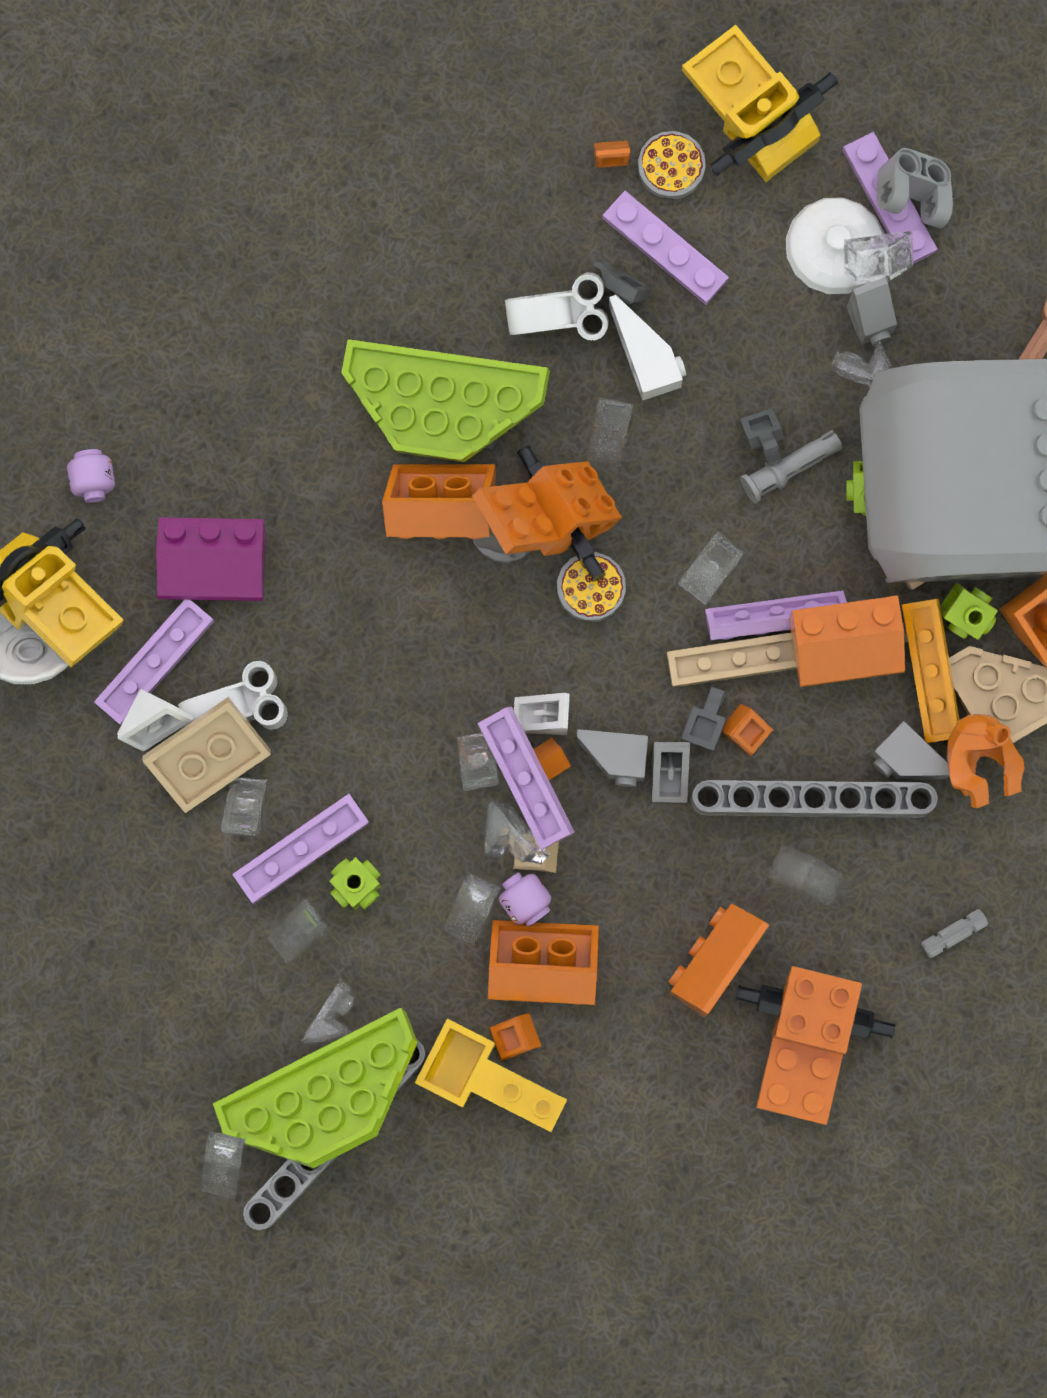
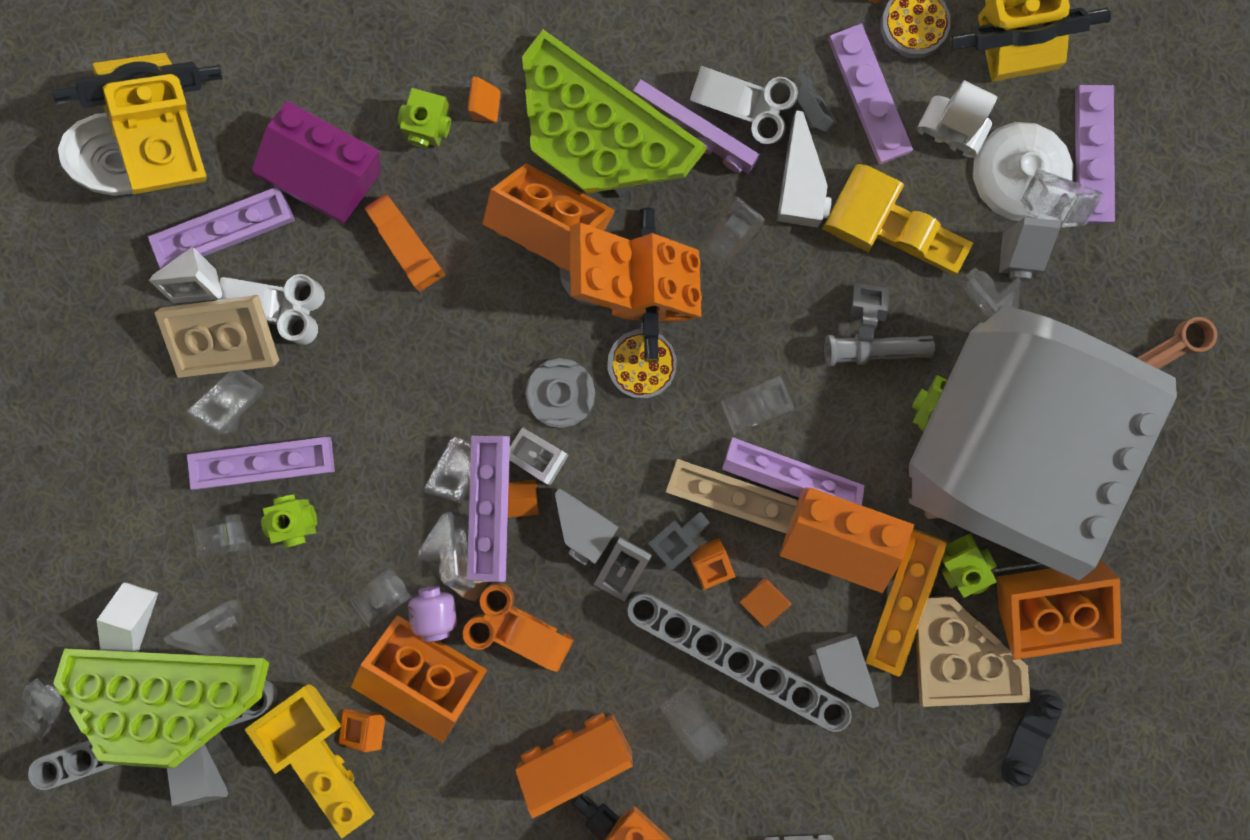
camera: 25 degrees right, 5 degrees up
lavender head [67,449,115,503] -> none
light grey piece [877,148,953,229] -> none
orange piece [947,714,1024,809] -> none
none -> white slope [97,582,158,652]
none -> light grey slope [167,744,228,806]
none -> orange leg [364,193,446,292]
none -> lime brick [397,88,451,148]
none -> orange piece [463,582,574,672]
none -> orange slope [468,76,501,123]
none -> light grey tile [525,358,596,428]
none -> lavender plate [633,79,759,174]
none -> orange slope [740,578,792,627]
none -> yellow plate [822,164,973,277]
none -> white piece [917,80,997,158]

